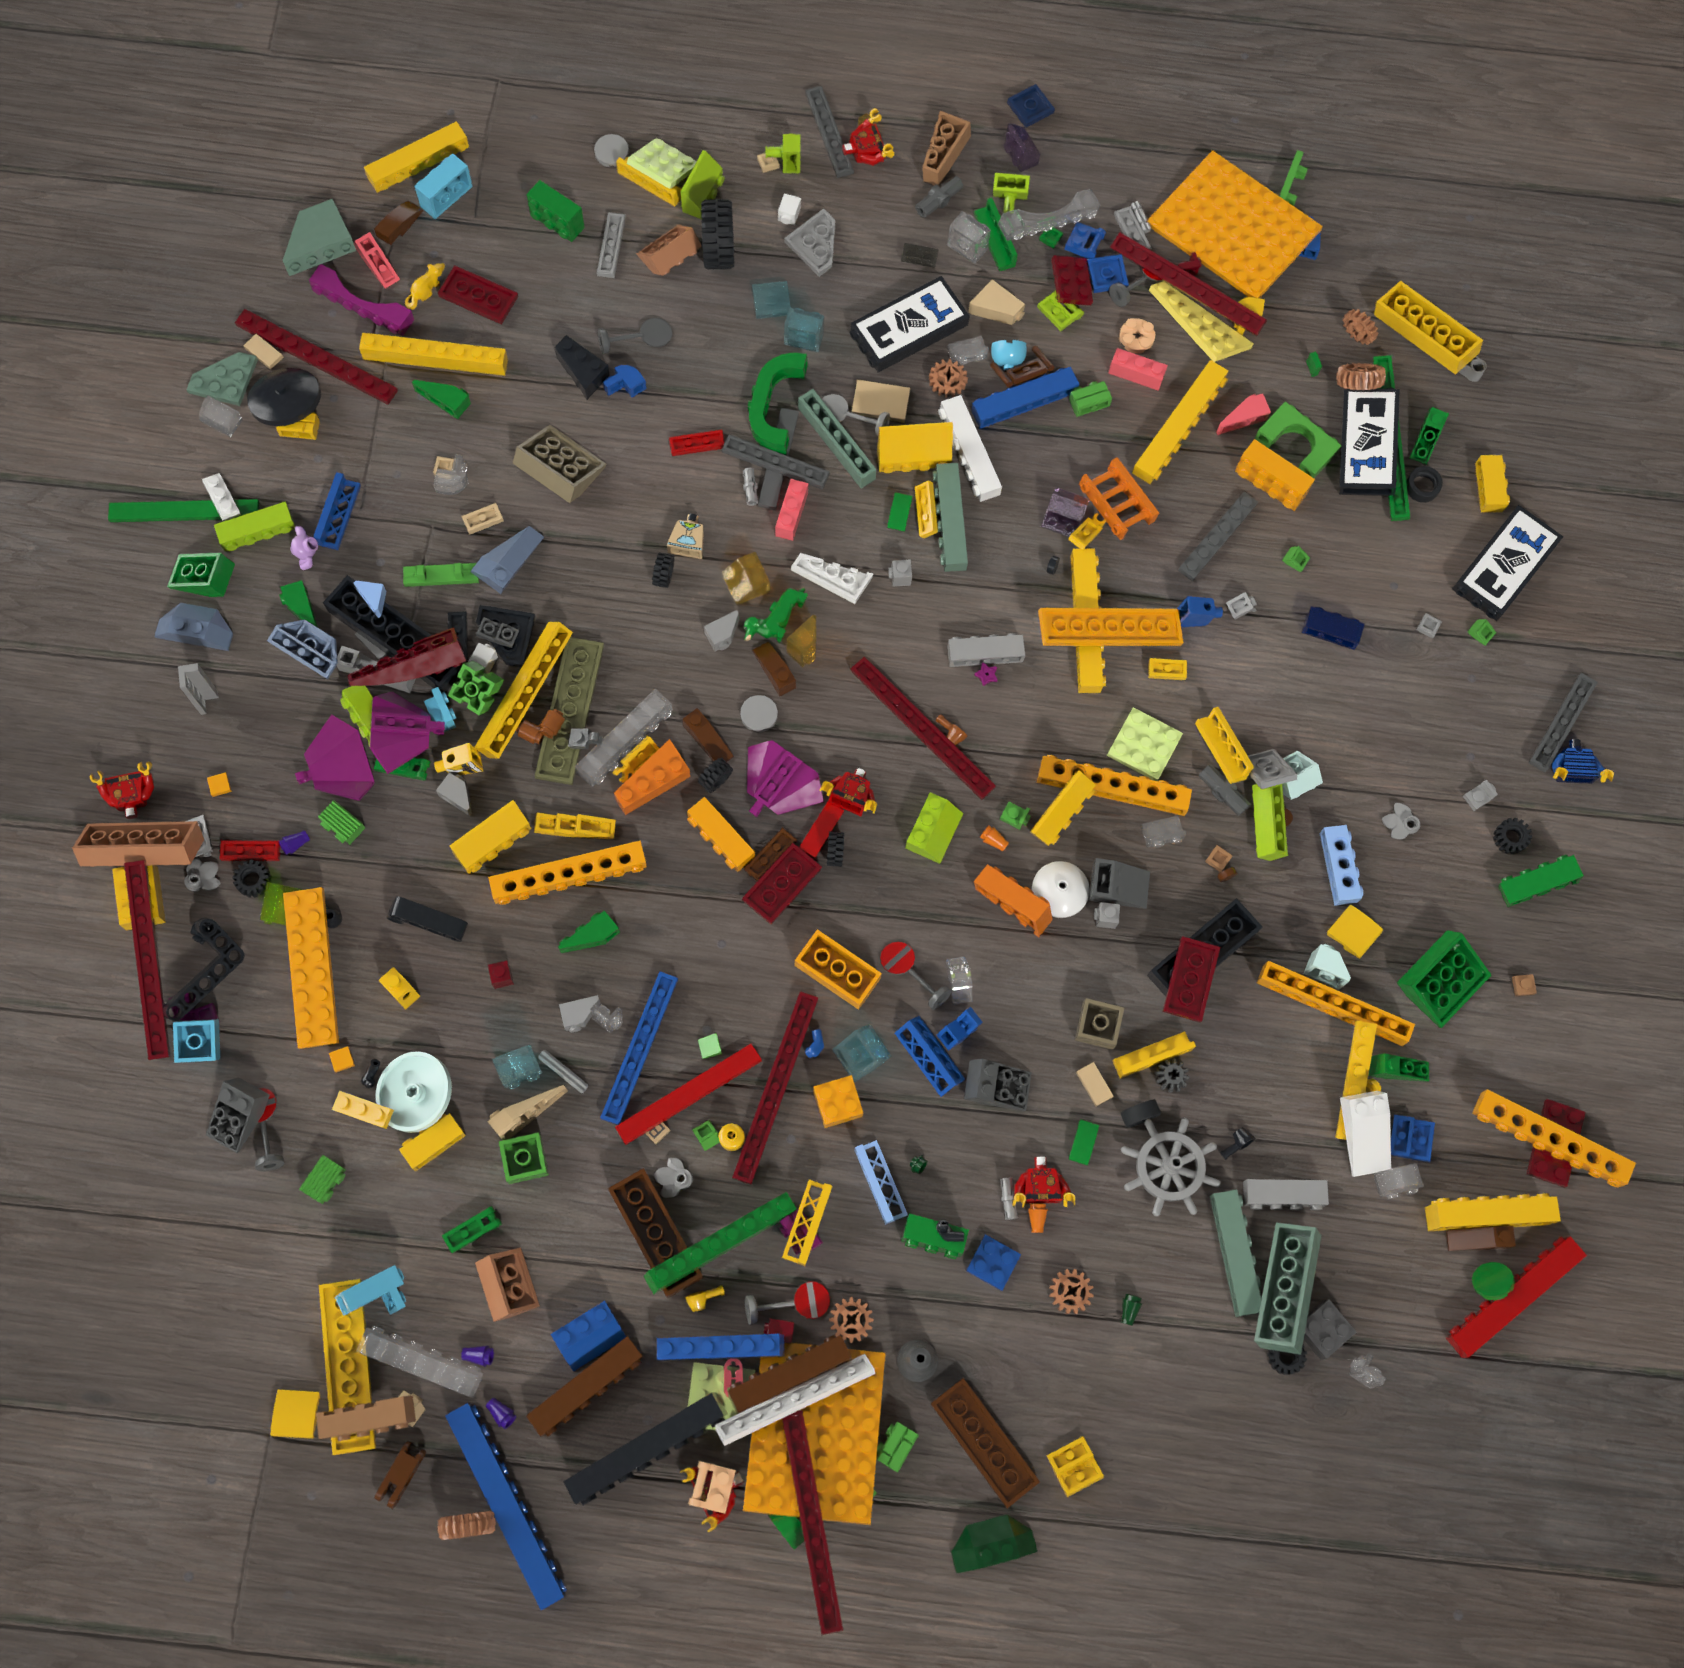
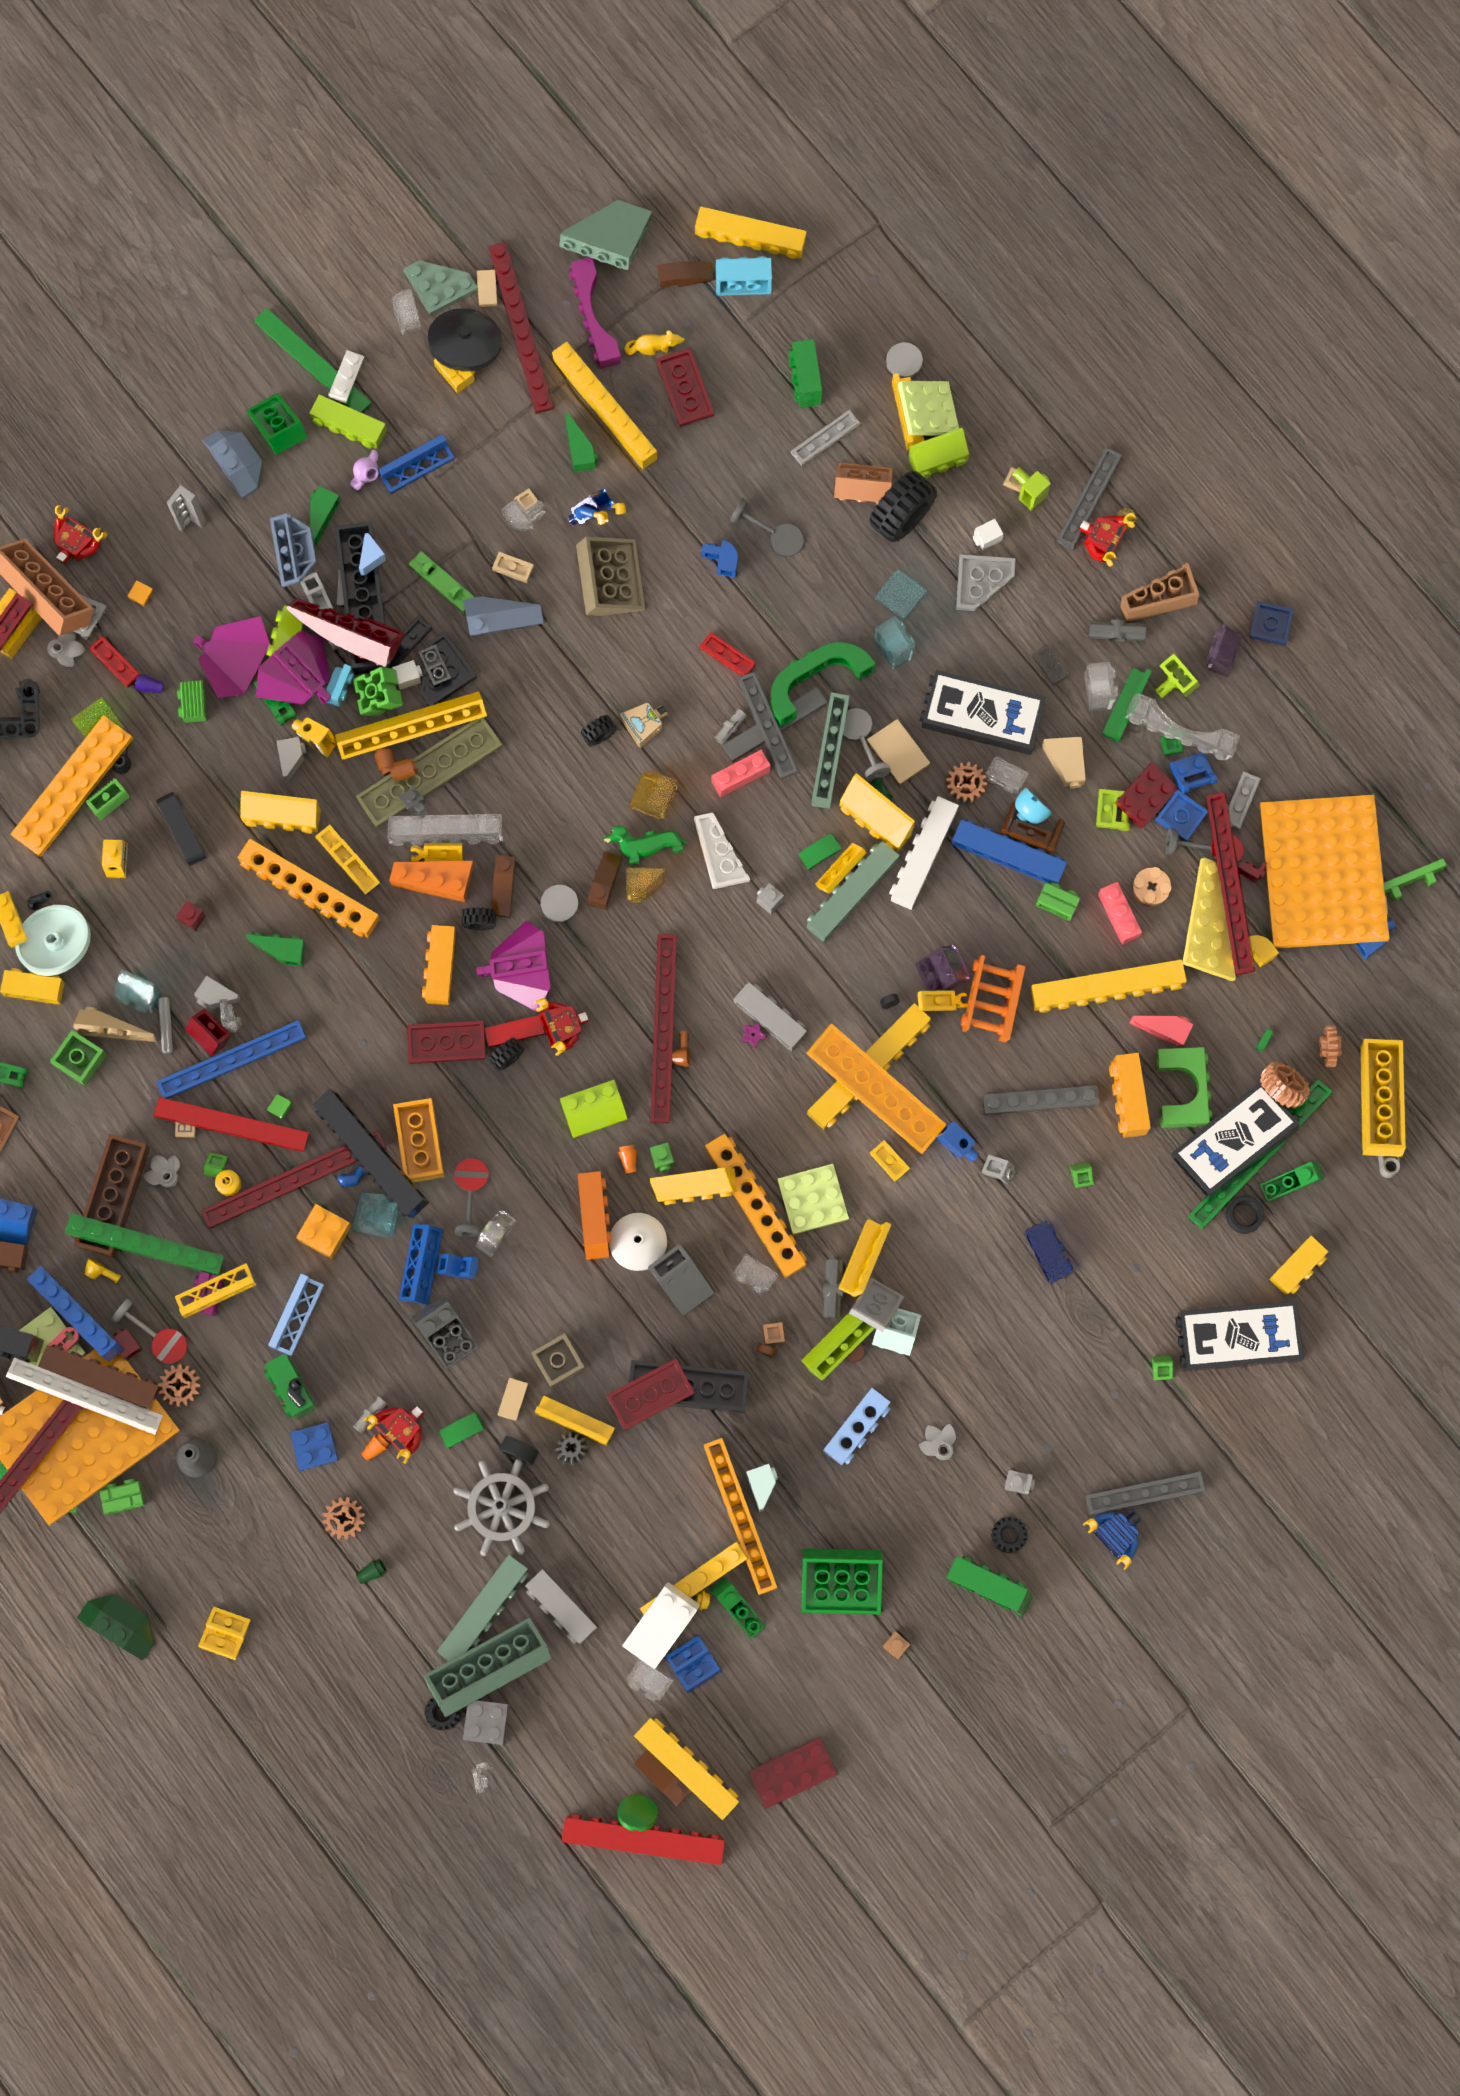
camera: 50 degrees right, 5 degrees up
black tyre [232,860,271,898] -> none
light orange tile [329,1046,355,1073] -> none
coral slope [354,232,400,289] -> none
black wedge [555,335,610,400] -> none
light grey slope [704,610,739,651] -> none
reddish brown tile [744,827,797,881] -> none
dark green plate [910,1155,928,1174] -> none
reddish brown plate [930,1378,1040,1508] -> none
light grey brick [1094,903,1120,929] -> none
light grey axle [1131,201,1151,234] -> none
black bar [1220,1127,1256,1160] -> none
yellow slope [1327,904,1383,959] -> none
light grey tile [1416,613,1442,639] -> none
light orange brick [1472,1089,1636,1188] -> none
none -> bright green brick [86,779,130,821]
none -> dark red brick [185,1008,231,1056]
none -> black brick [313,1089,430,1218]
none -> torso [568,489,626,525]

